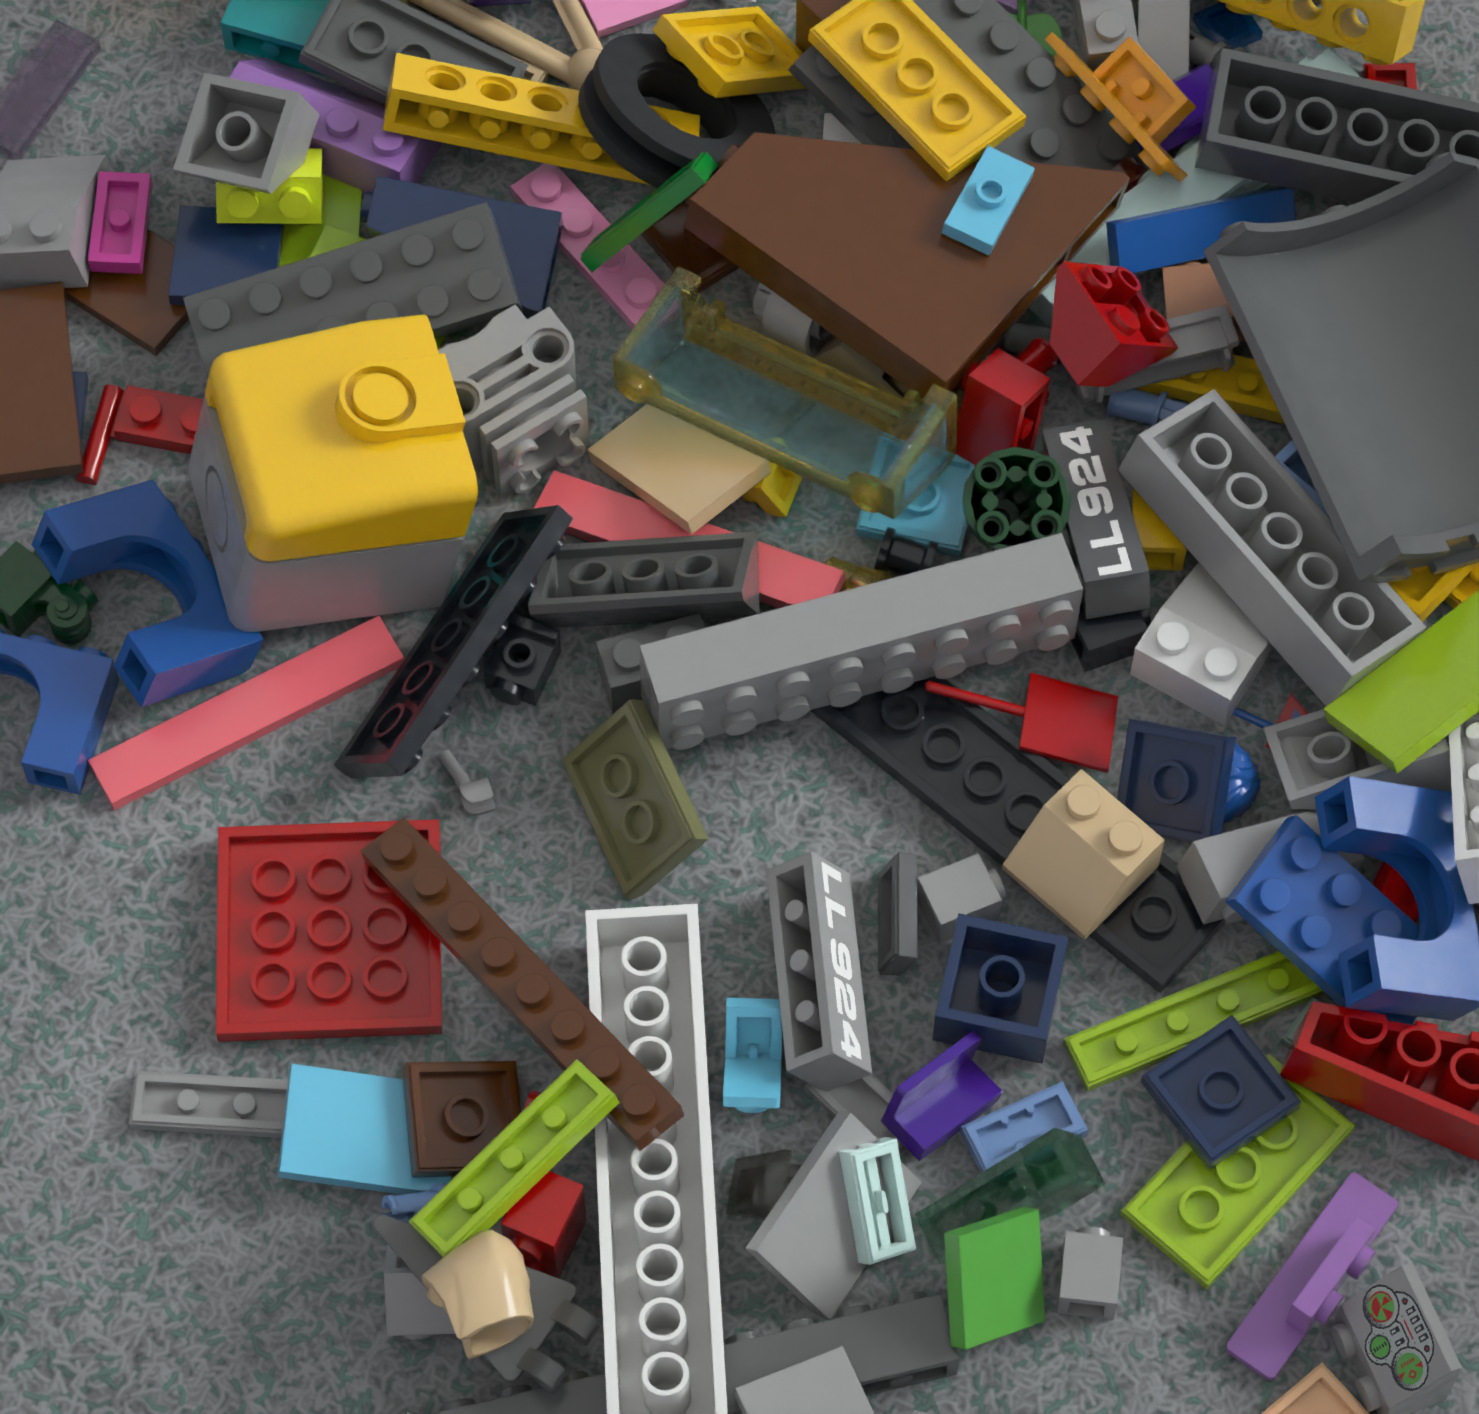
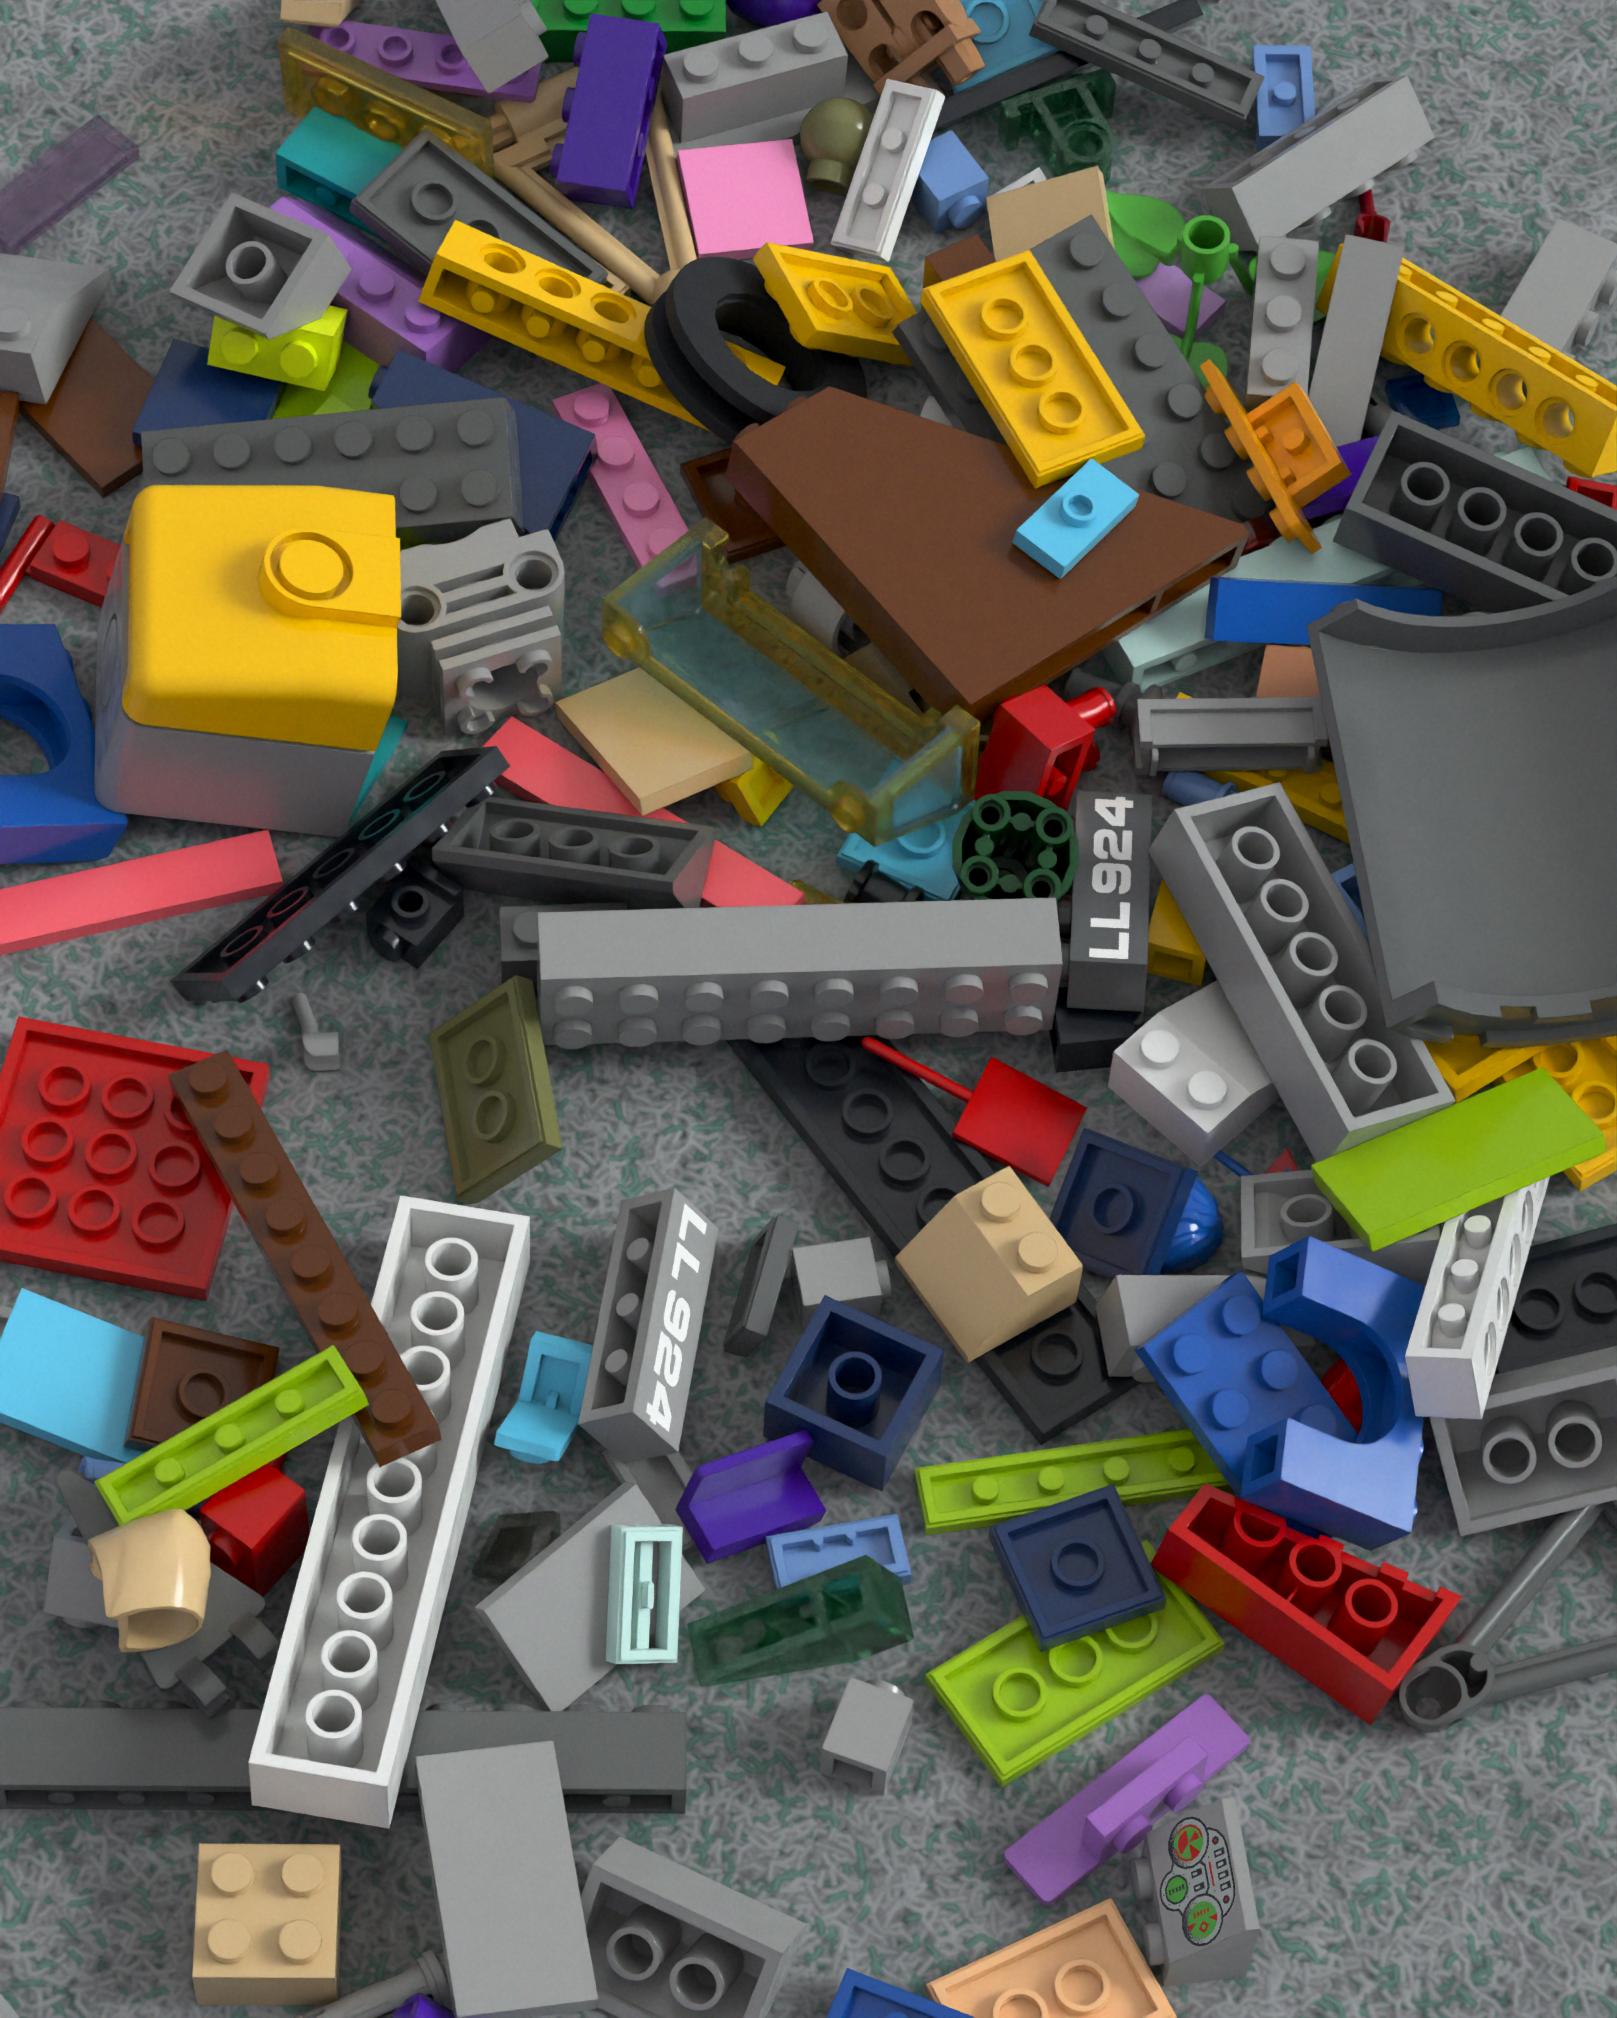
camera: 10 degrees right, 5 degrees down
dark pink plate [88,171,153,274] -> none
green tile [580,152,718,273] -> none
bright green tile [944,1207,1045,1350] -> none
red slope [1050,261,1179,387] -> none

